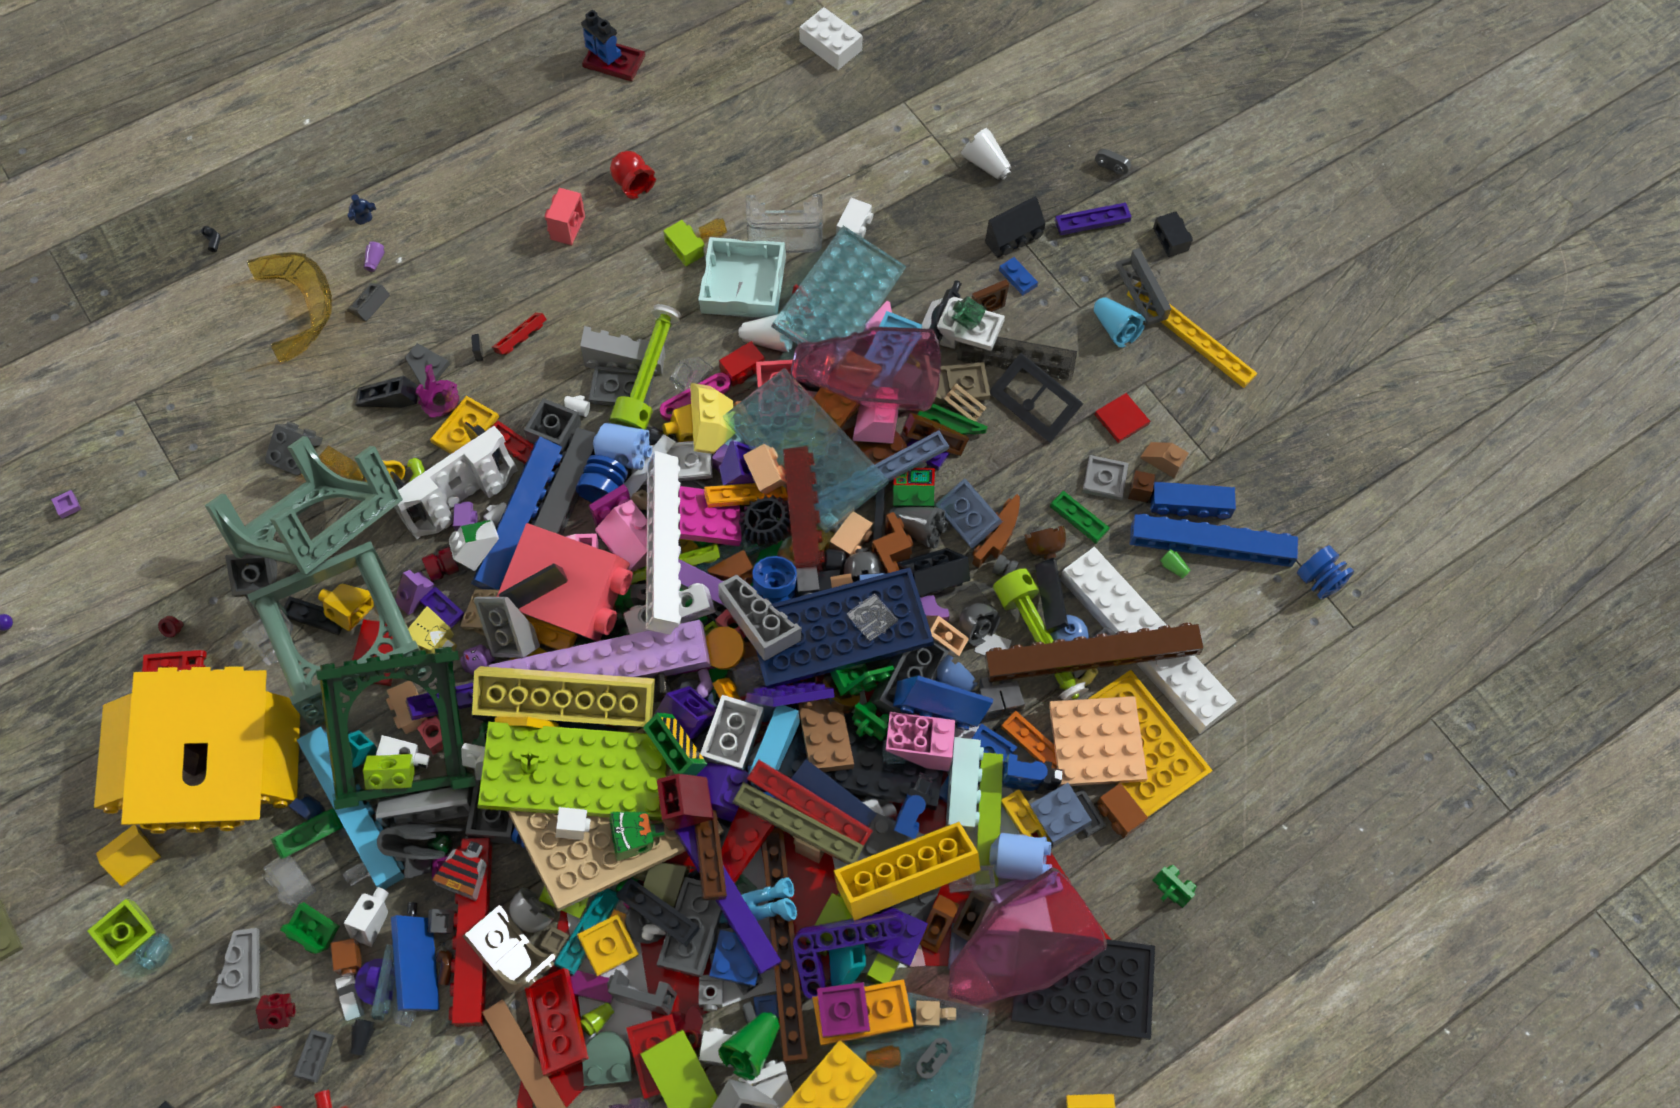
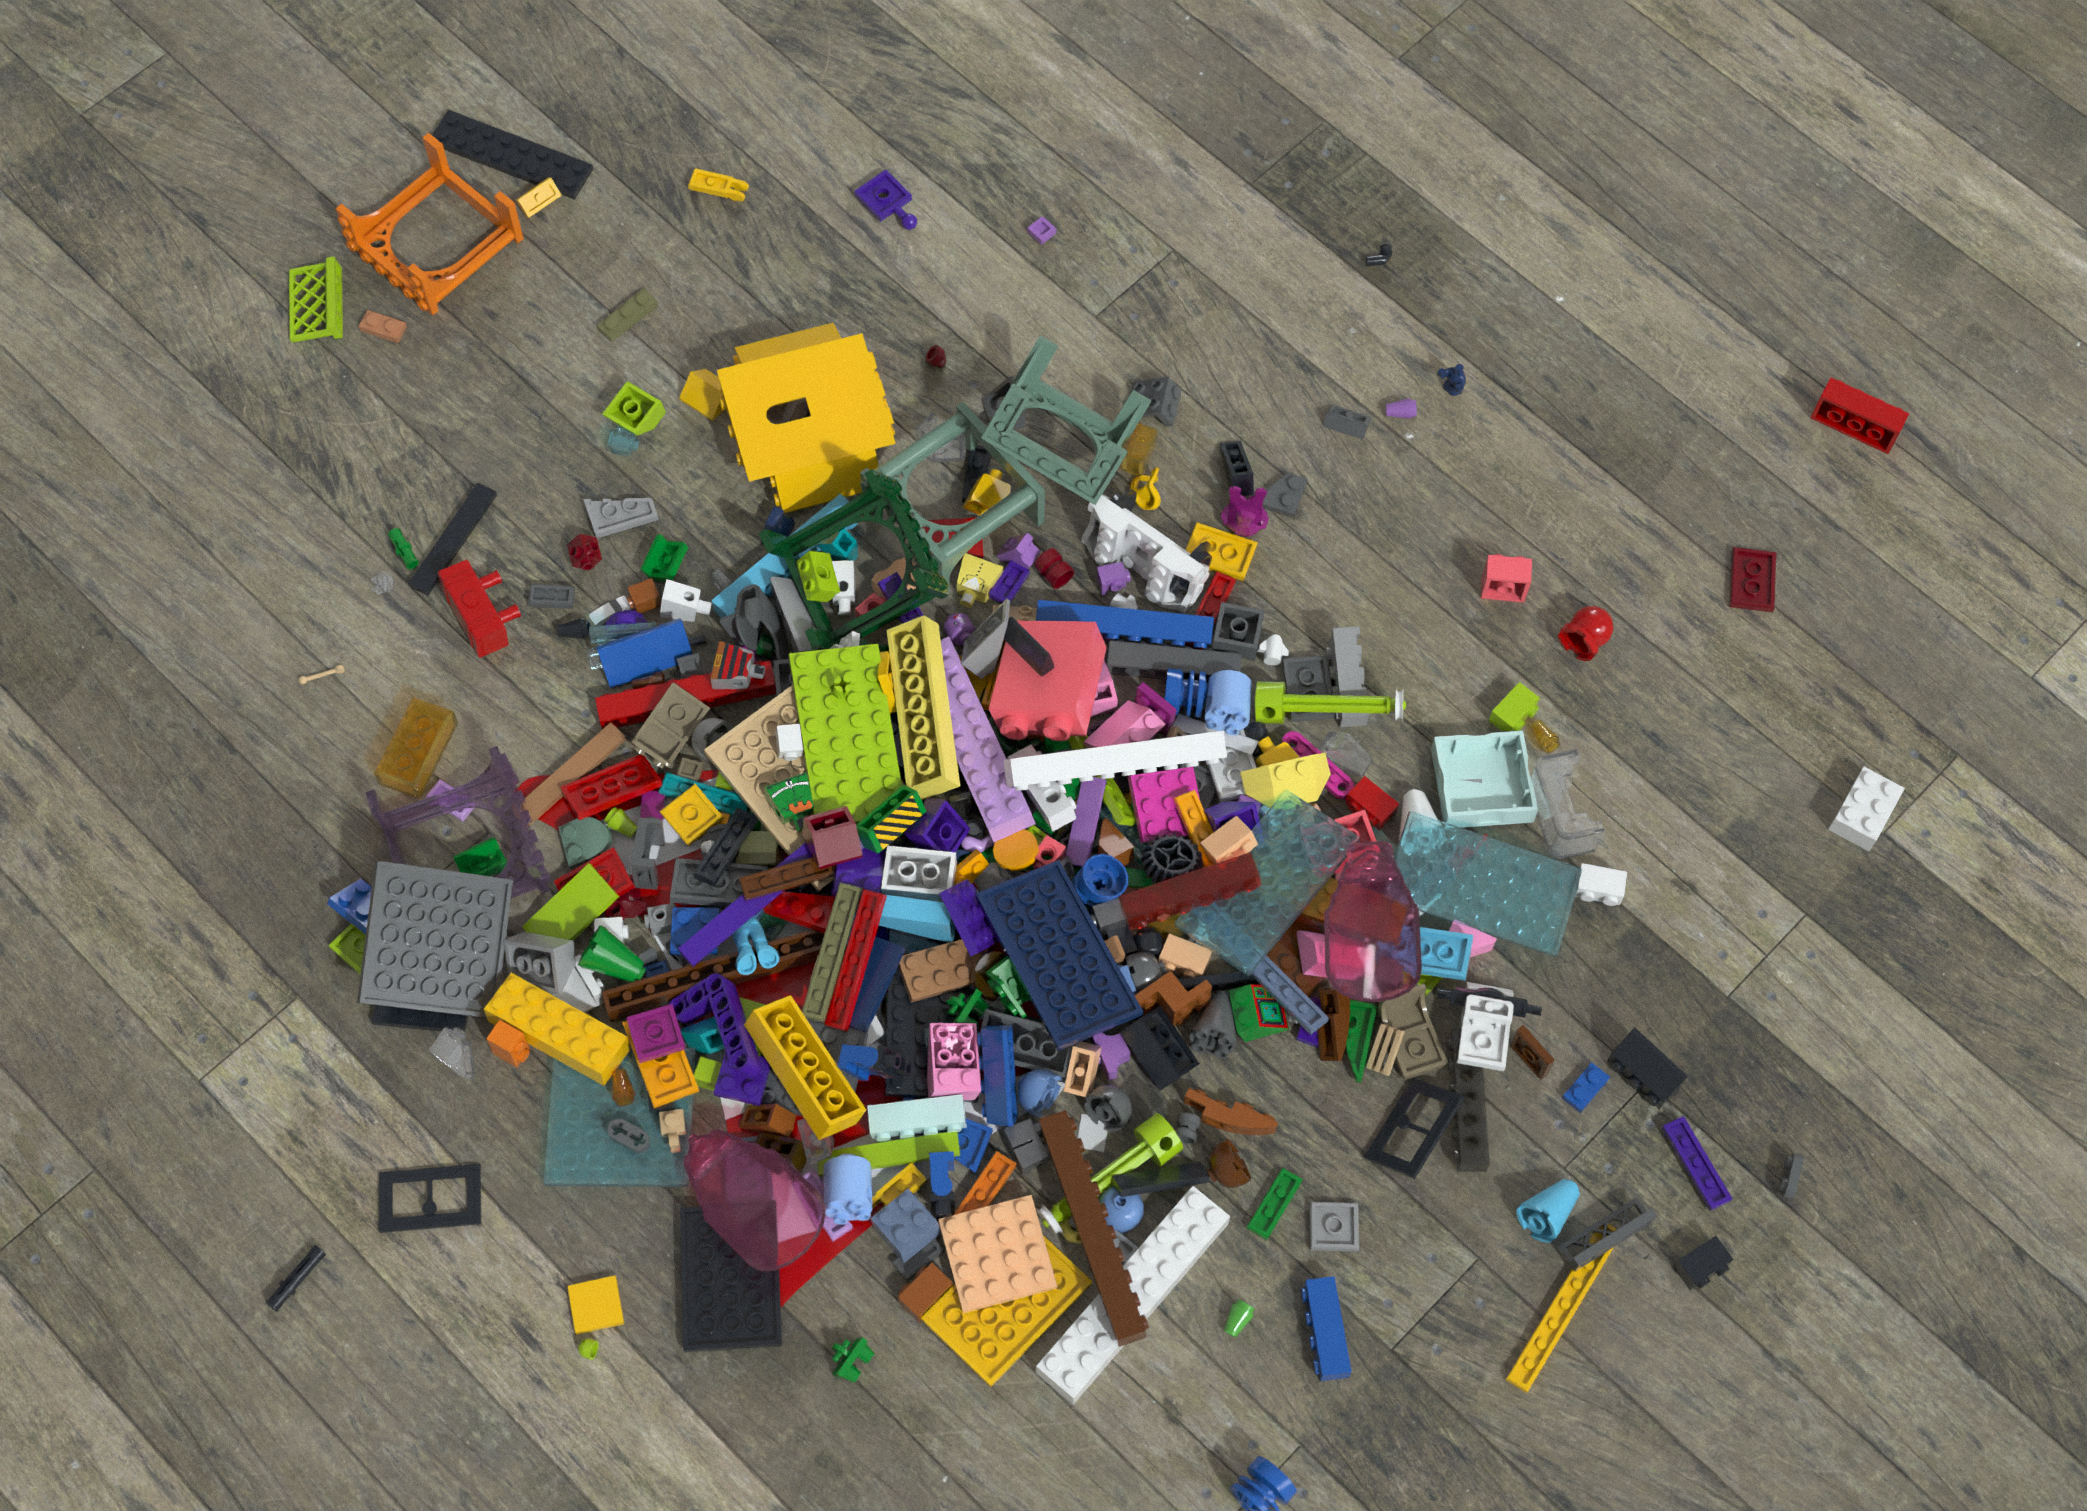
camera: 80 degrees right, 0 degrees up
red plate [142,650,207,672] -> none
clear yellow piece [247,252,332,362] -> none
clear brick [263,855,317,908] -> none
green tile [271,808,343,859] -> none
lime arm [407,458,425,483] -> none
white slope [449,520,499,571] -> none
black tile [471,334,484,361] -> none
red plate [492,312,547,355] -> none
hips [581,10,622,65] -> none
light grey wedge [718,575,802,661] -> none
clear piece [847,594,898,641] -> none
sand blue tile [935,478,1003,549] -> none
clear green brick [951,296,986,331] -> none
white cone [961,128,1011,179] -> none
red tile [1094,393,1150,443] -> none
reddish brown brick [1128,470,1155,503] -> none
blue brick [1130,514,1298,567] -> none
medium nougat slope [1140,442,1189,478] -> none

